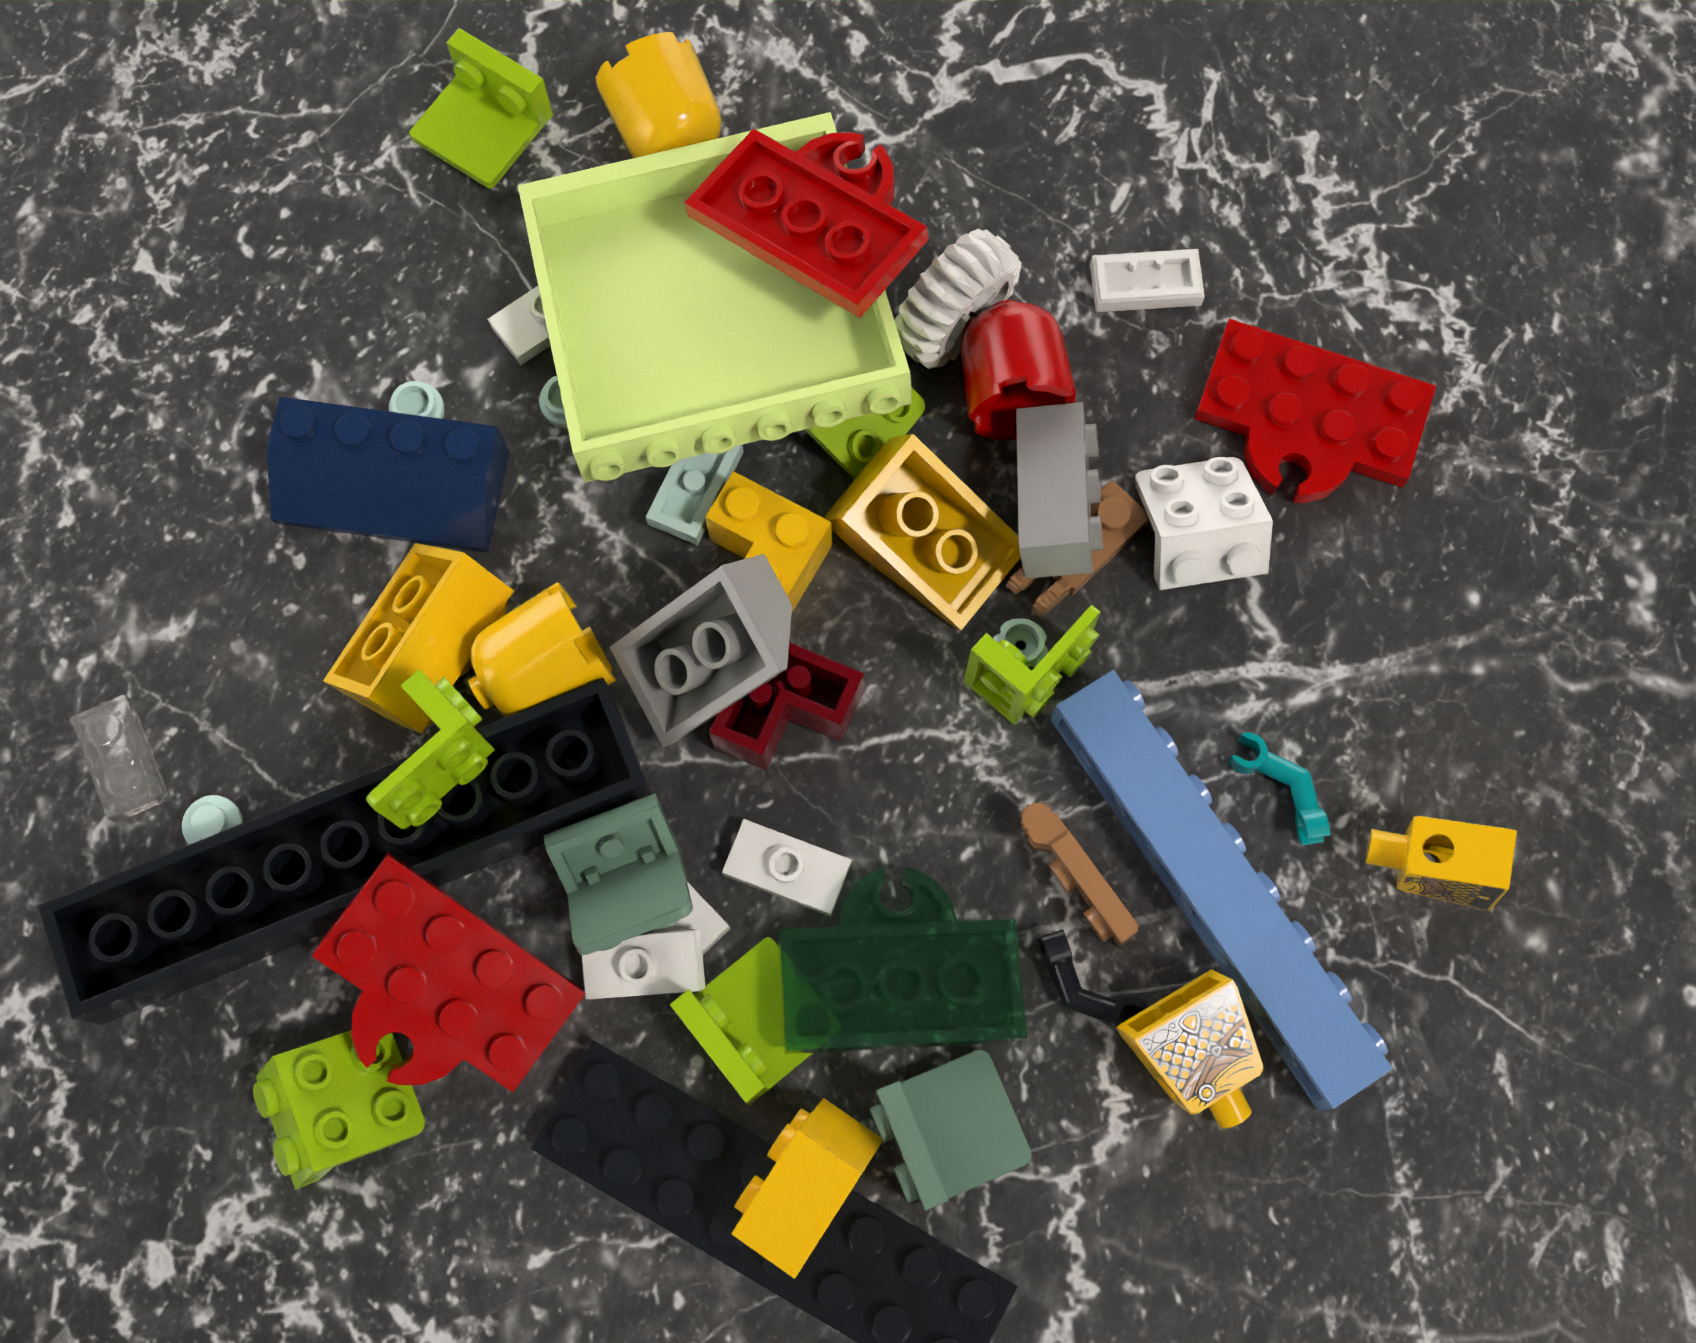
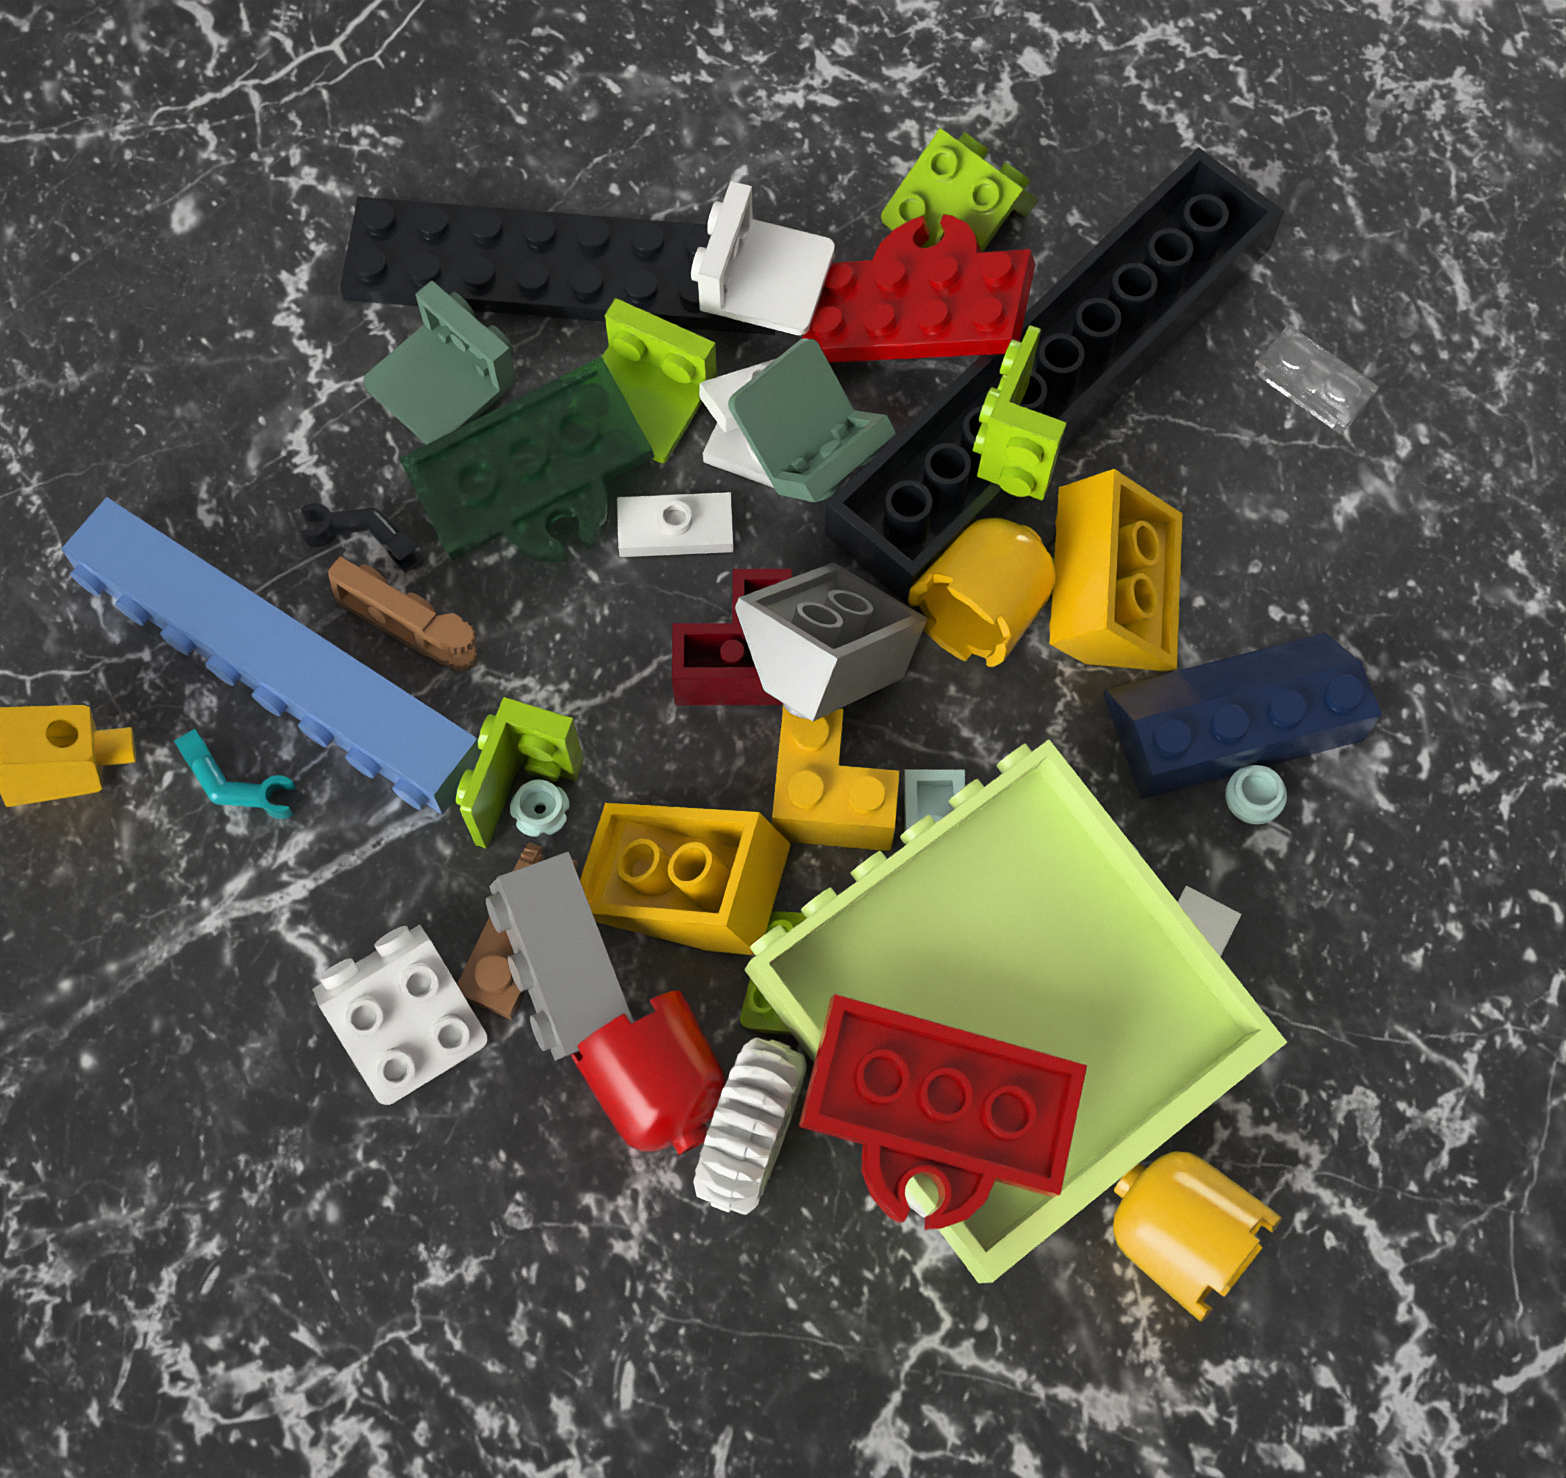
camera: 155 degrees right, 5 degrees down
light aqua plate [182,795,243,845] -> none
lime bracket [409,28,553,189] -> none
yellow brick [731,1098,883,1279] -> none
white plate [1090,249,1205,312] -> none
torso [1116,969,1263,1128] -> none
red plate [1194,318,1436,503] -> none
none -> white bracket [691,181,835,335]

